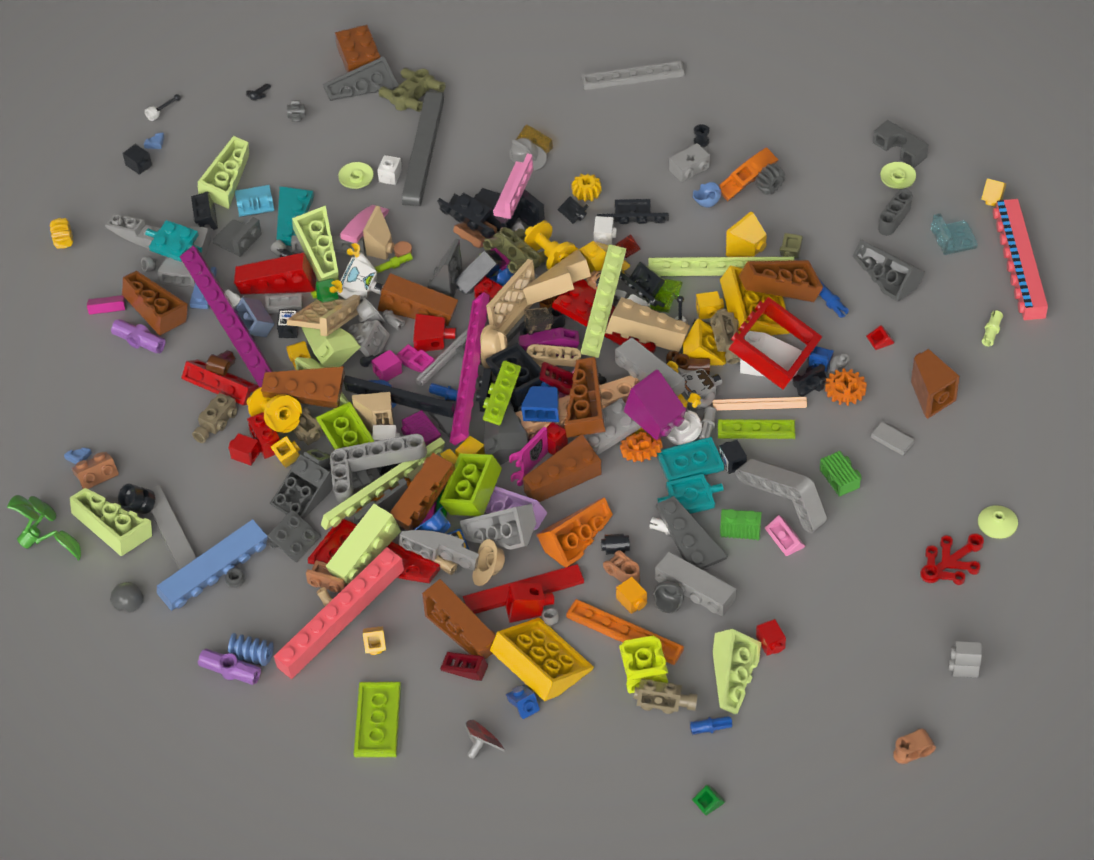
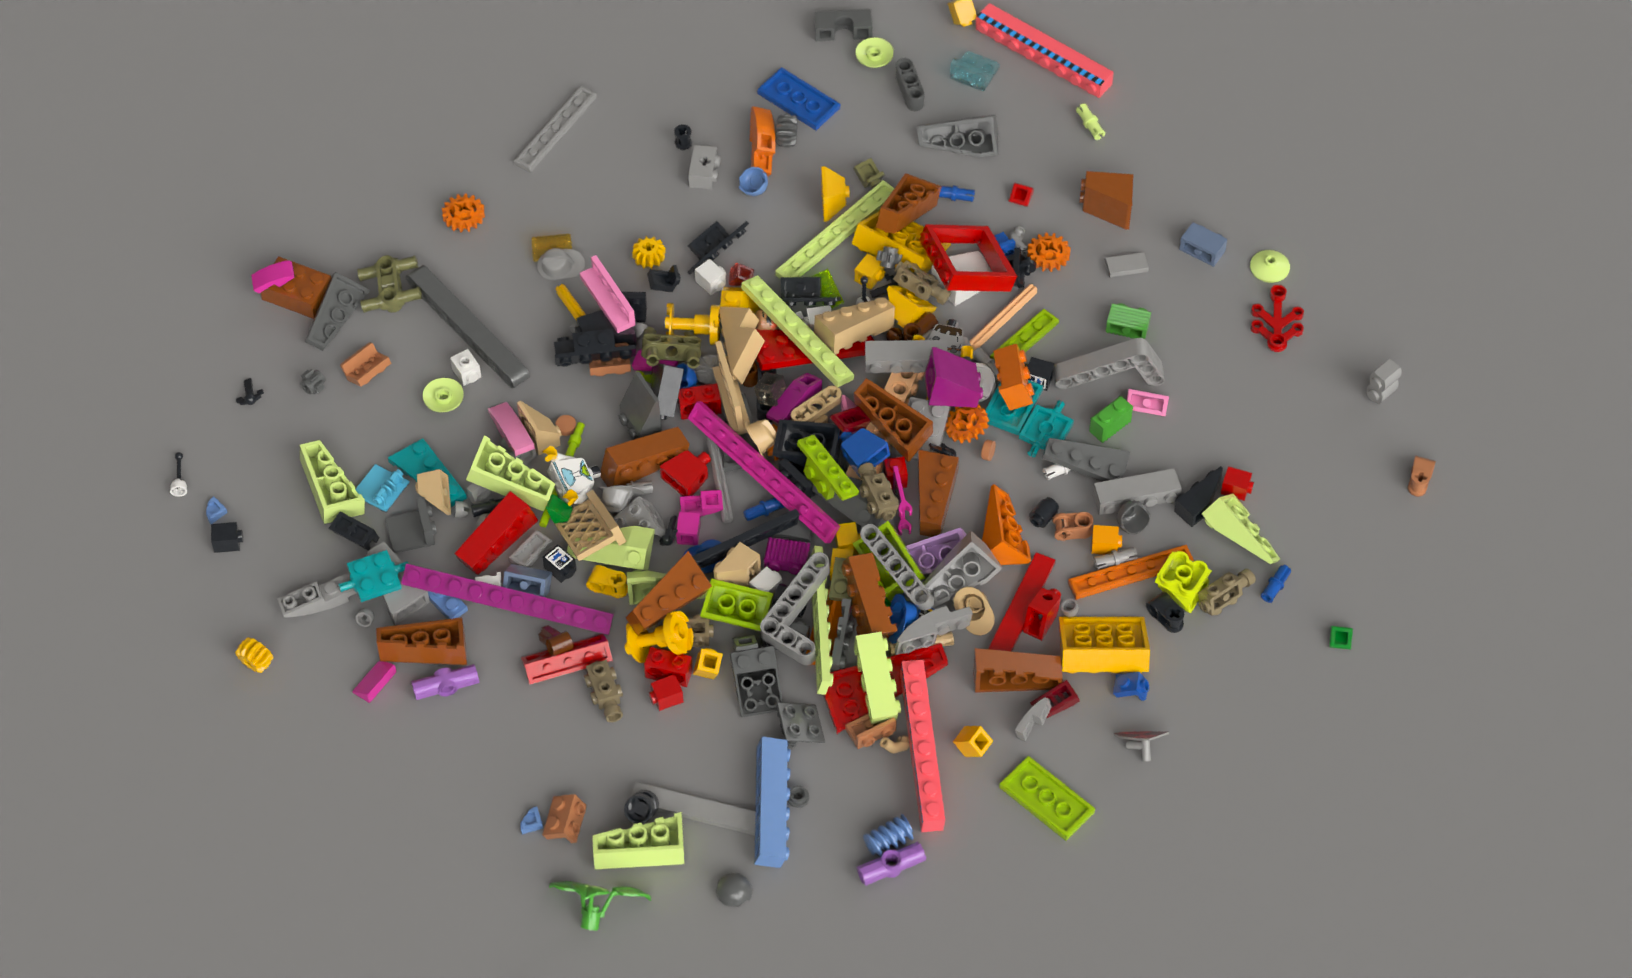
camera: 50 degrees left, 5 degrees up
none -> dark pink slope [251,260,294,294]
none -> nougat bracket [340,342,391,387]
none -> tan slope [415,469,451,515]
none -> orange gear [442,193,485,232]
none -> yellow axle [555,284,586,321]
none -> blue tile [757,67,840,131]
none -> dark tan brick [858,463,899,521]
none -> light grey beam [860,524,934,611]
none -> dark grey gear [876,246,902,269]
none -> black piece [929,443,957,457]
none -> nougat tile [981,439,996,461]
none -> orange wedge [994,343,1035,411]
none -> light grey slope [1015,697,1051,742]
none -> light grey pin [1093,546,1138,570]
none -> black piece [1146,592,1184,633]
none -> black slope [1174,466,1223,527]
none -> sand blue brick [1179,222,1227,267]

